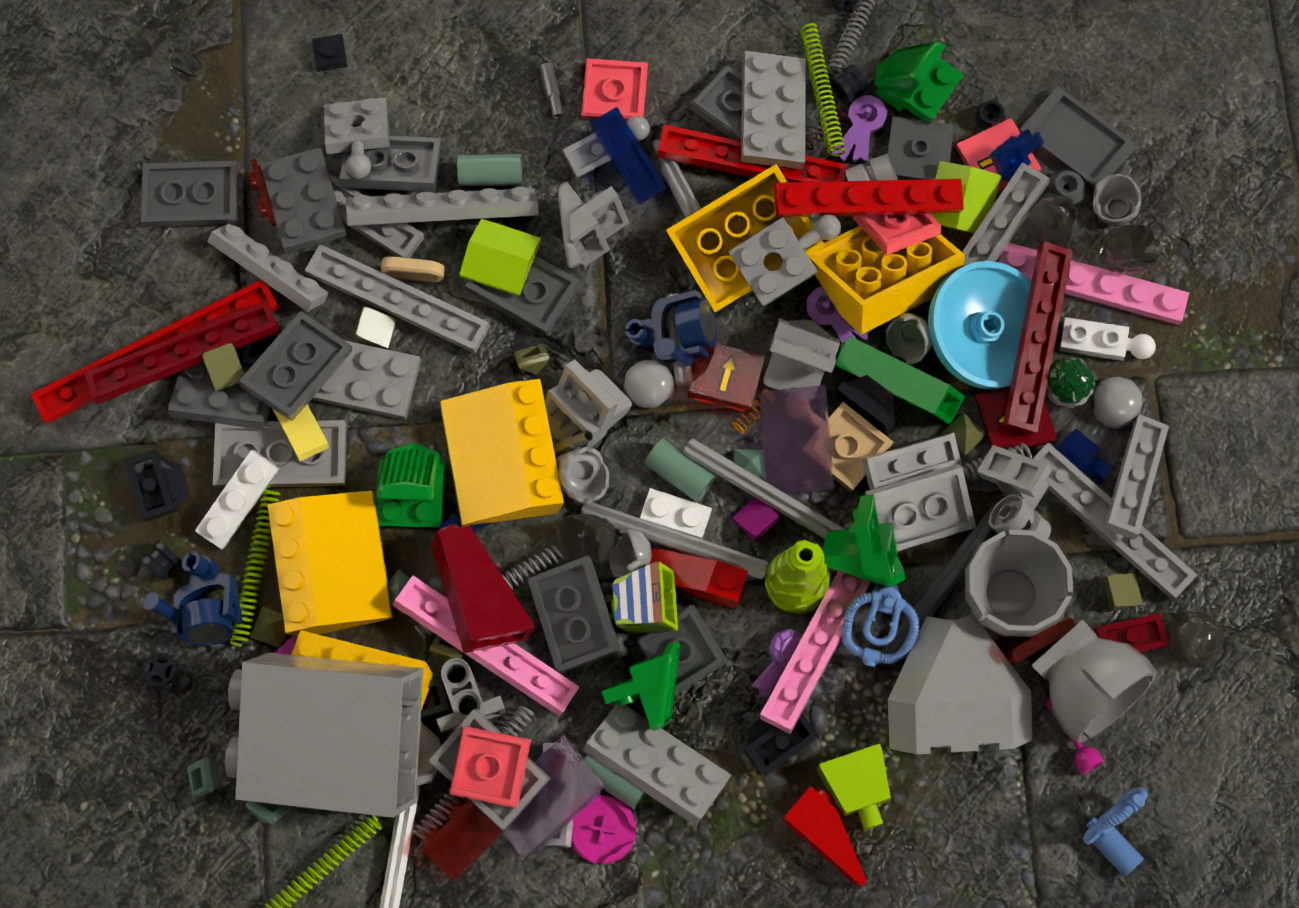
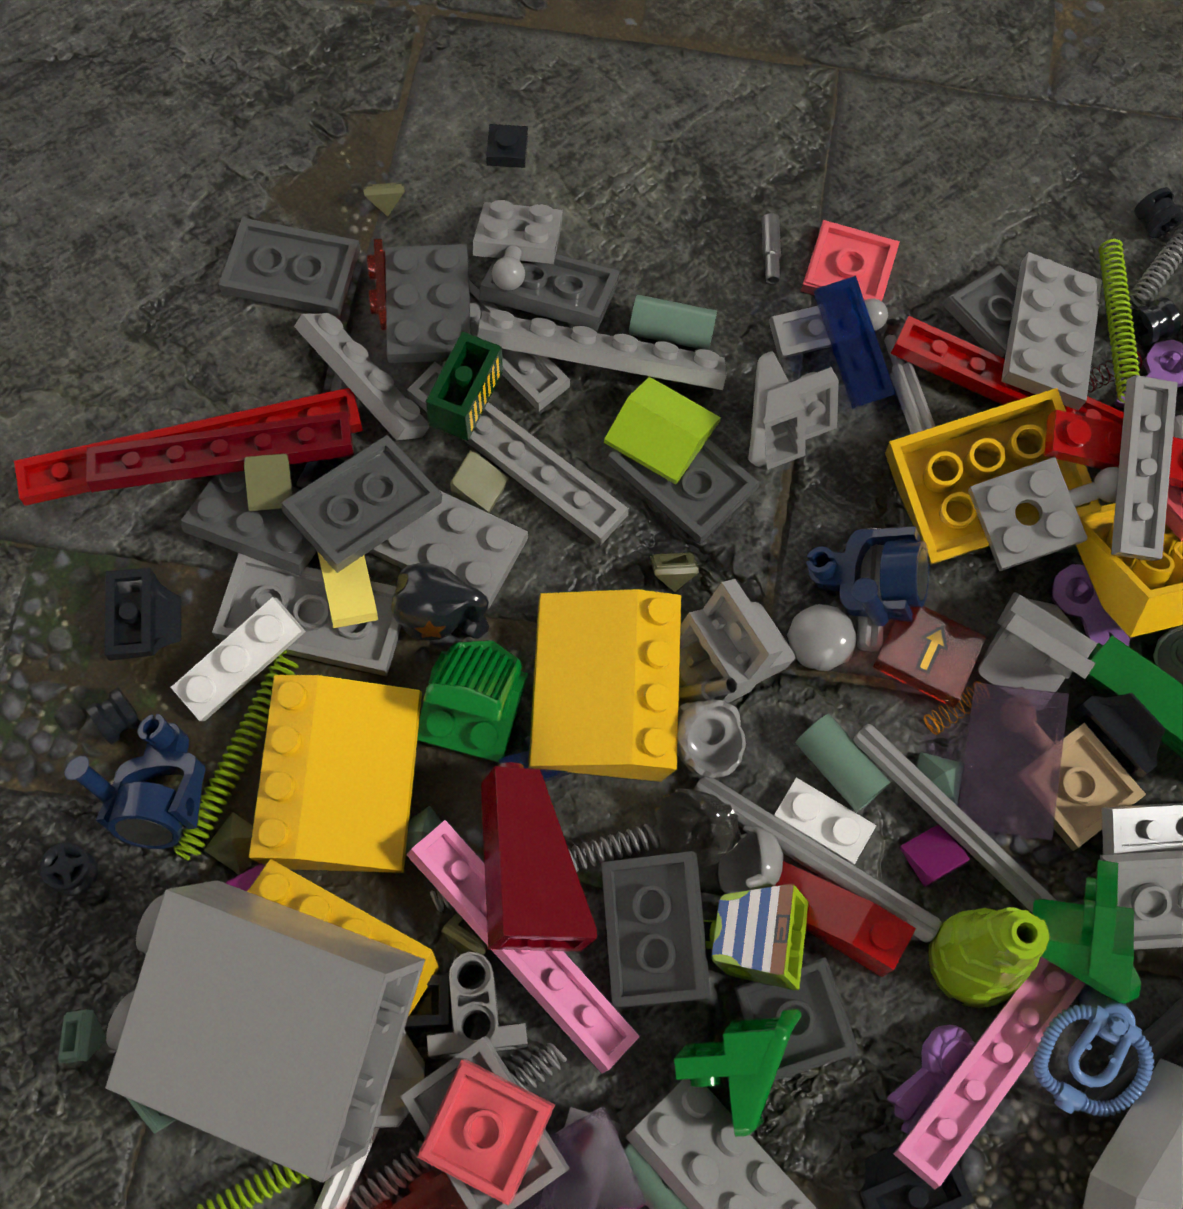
camera: 10 degrees right, 5 degrees down
tan tile [380,257,445,283] -> none
none -> olive slope [364,182,405,217]
none -> black piece [391,563,489,641]
none -> dark green brick [425,331,503,441]
none -> light grey plate [1111,375,1178,561]

